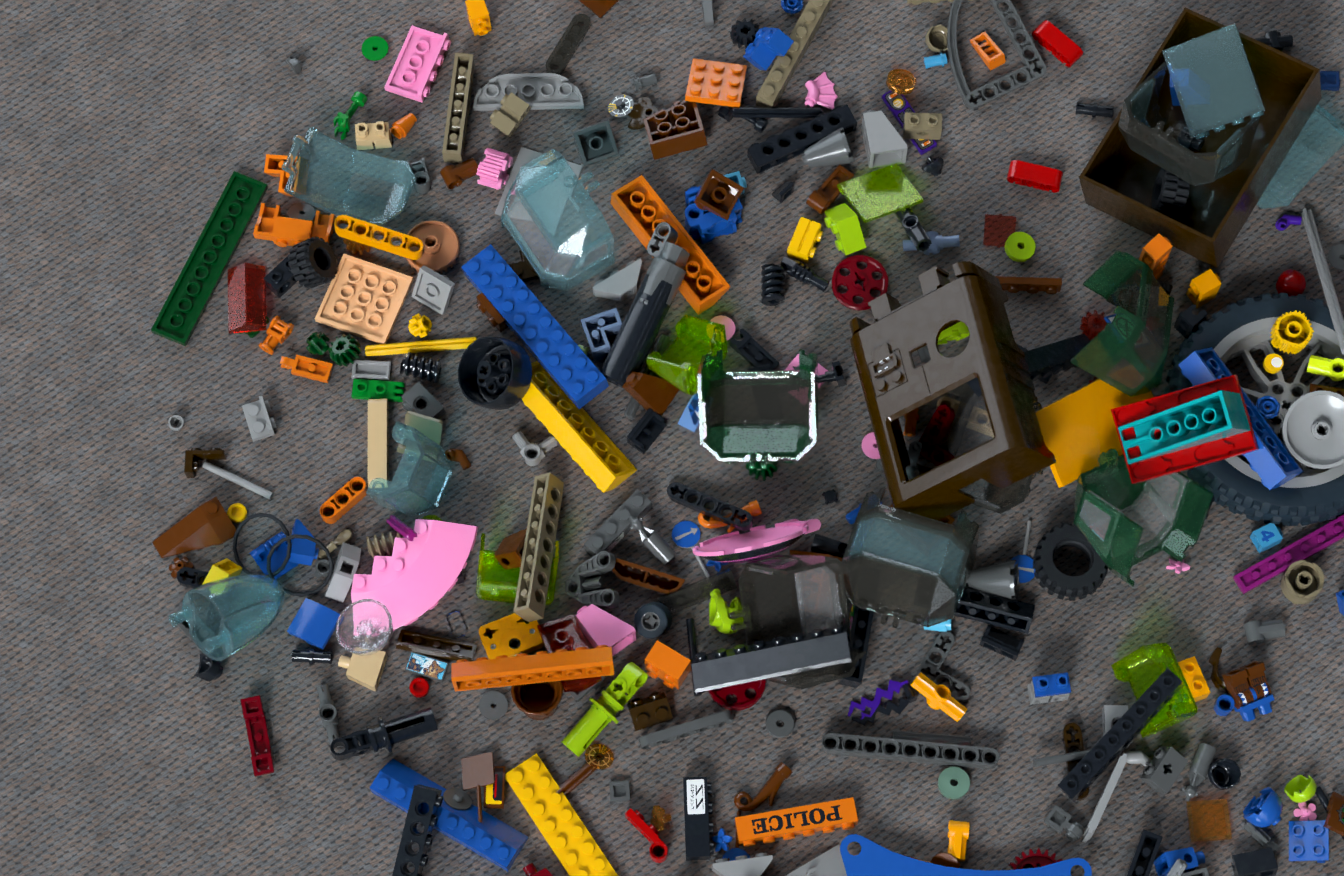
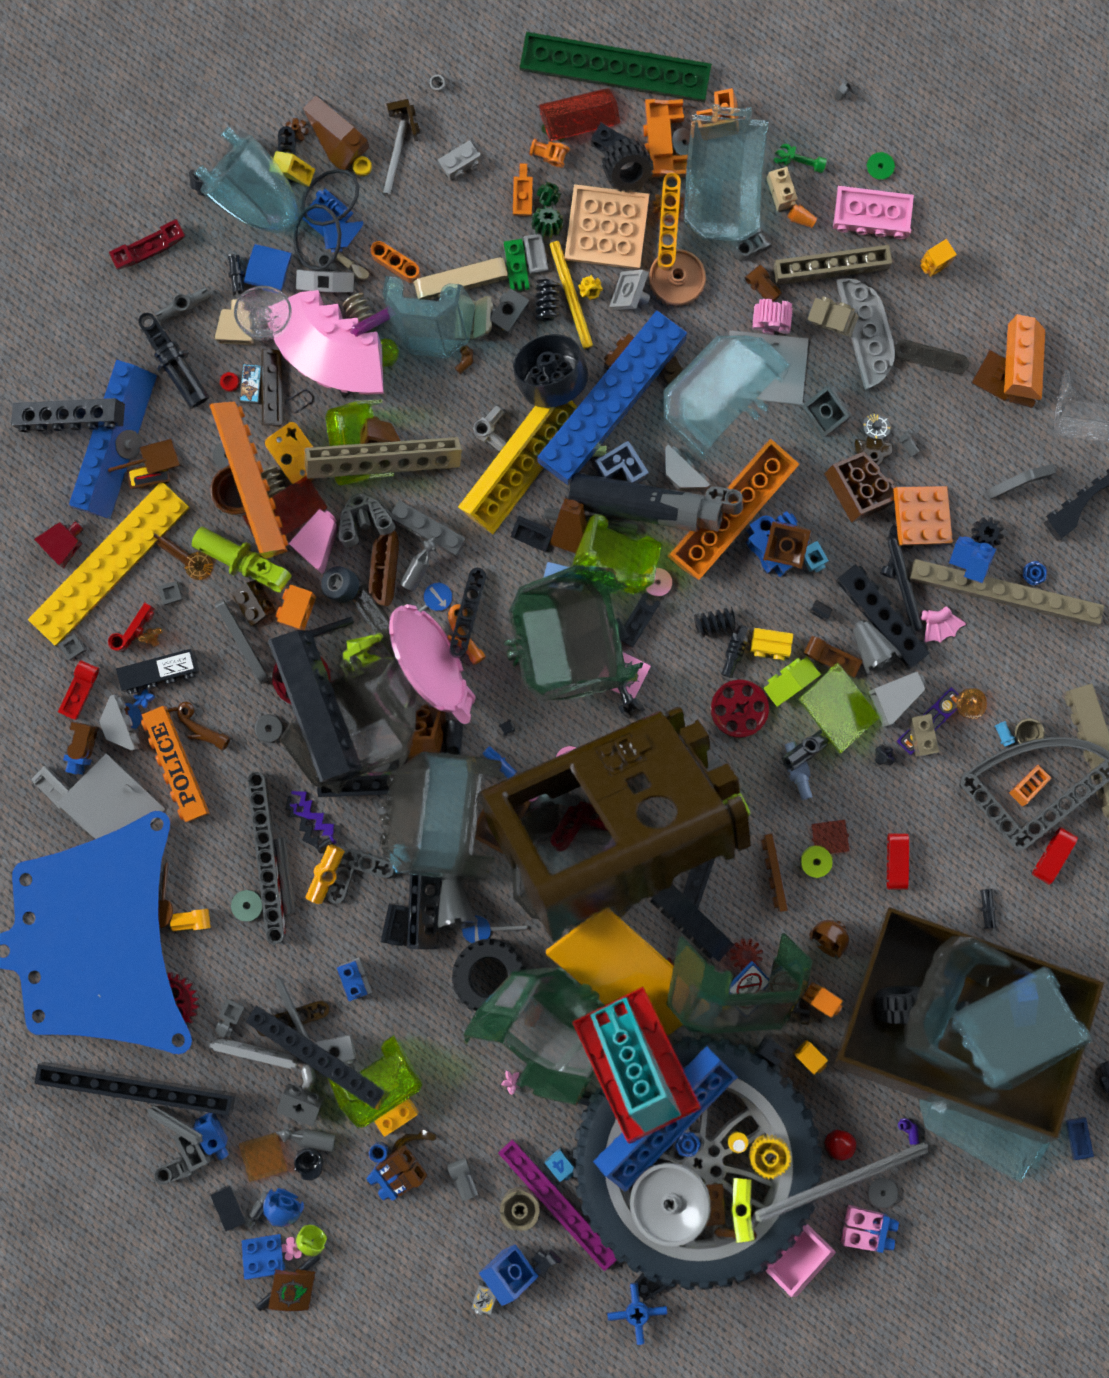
camera: 75 degrees right, 15 degrees up
none -> reddish brown cylinder [809,920,849,958]

